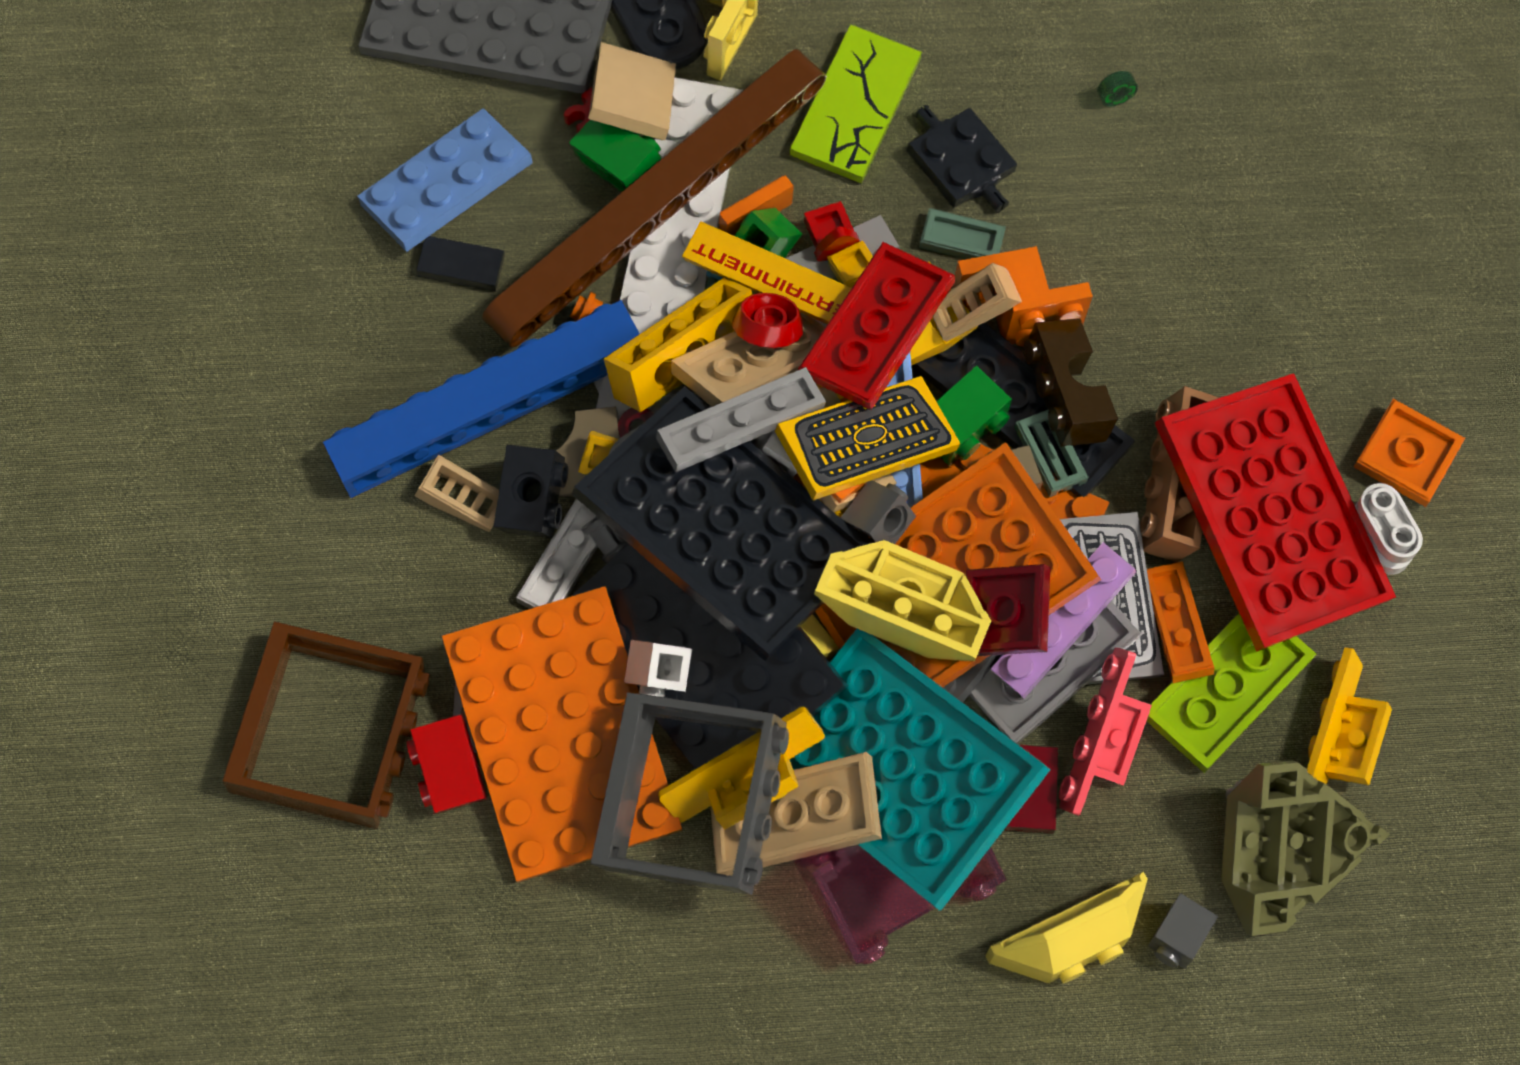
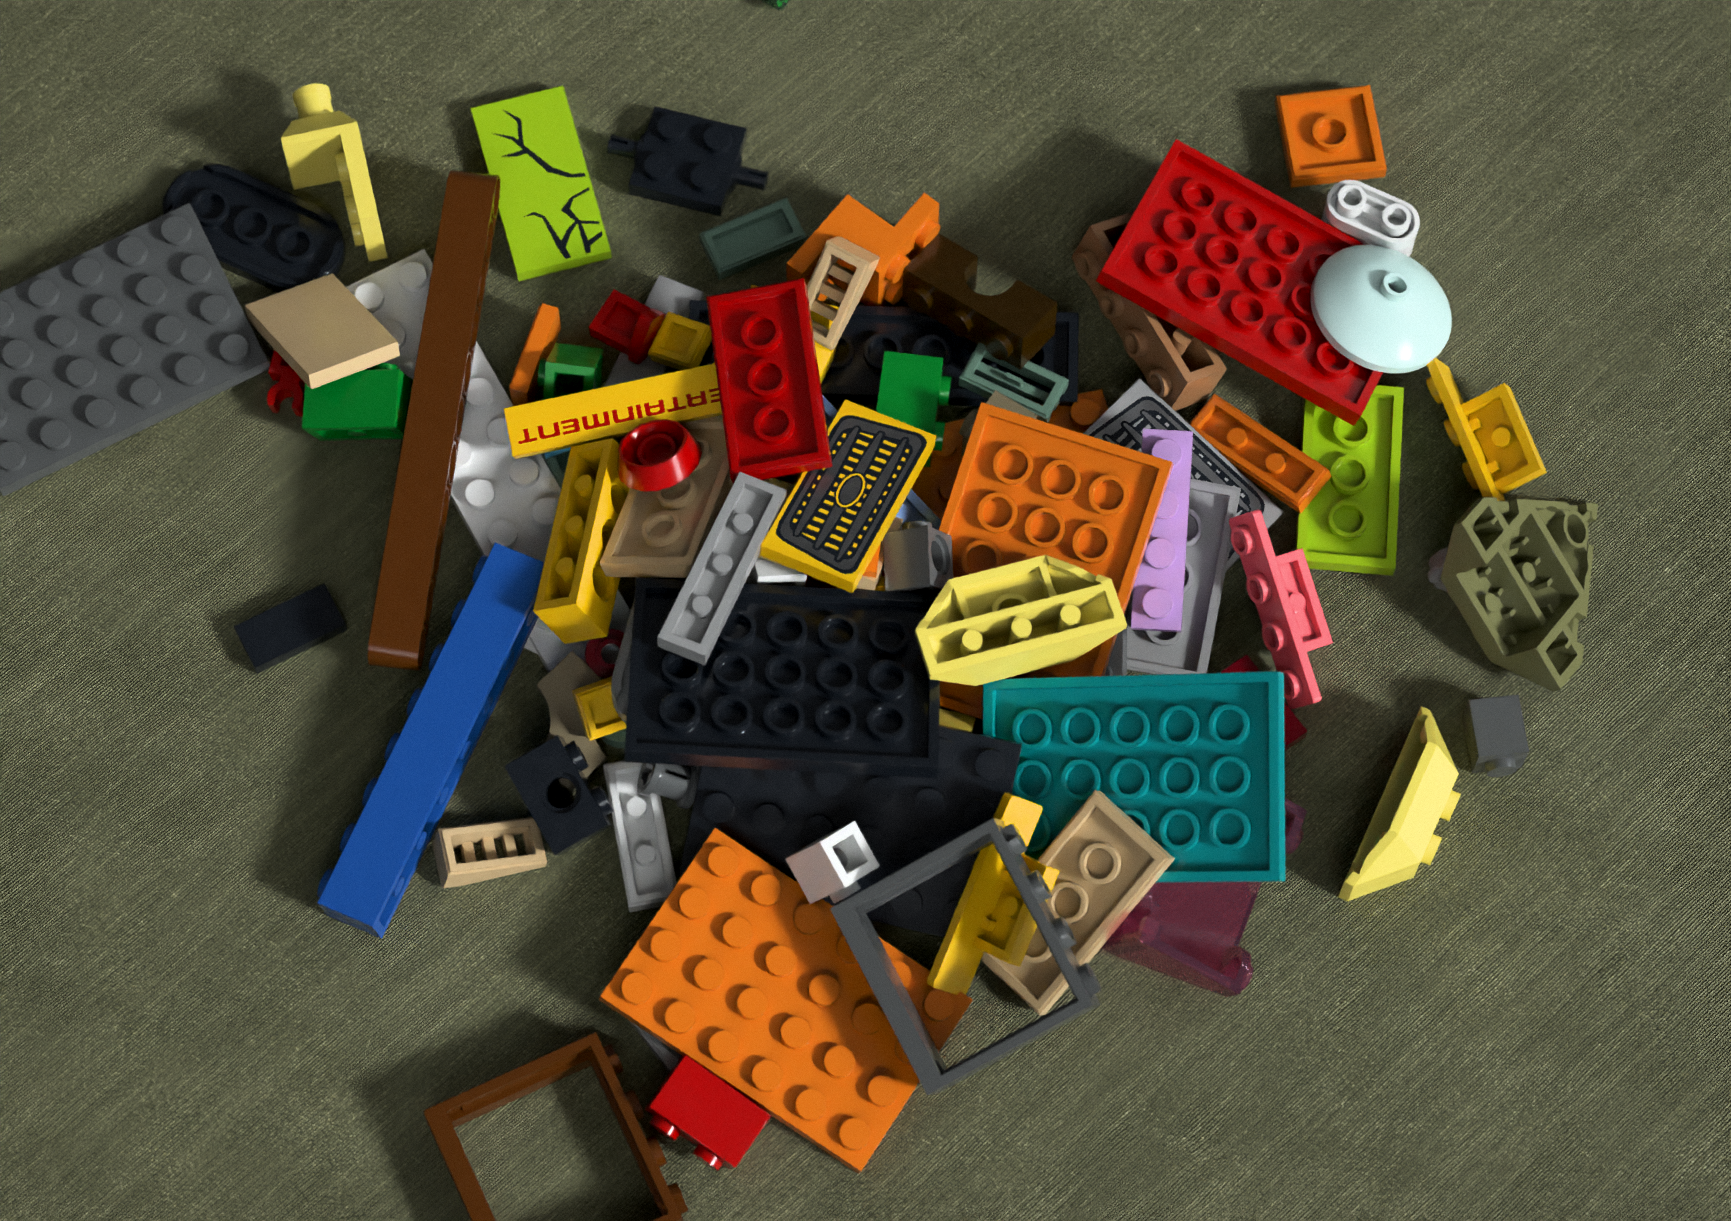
camera: 35 degrees left, 0 degrees up
medium blue plate [357,108,533,252] -> none
orange plate [569,291,603,322] -> none
dark red plate [966,564,1050,656] -> none
none -> light aqua dish [1310,245,1452,373]

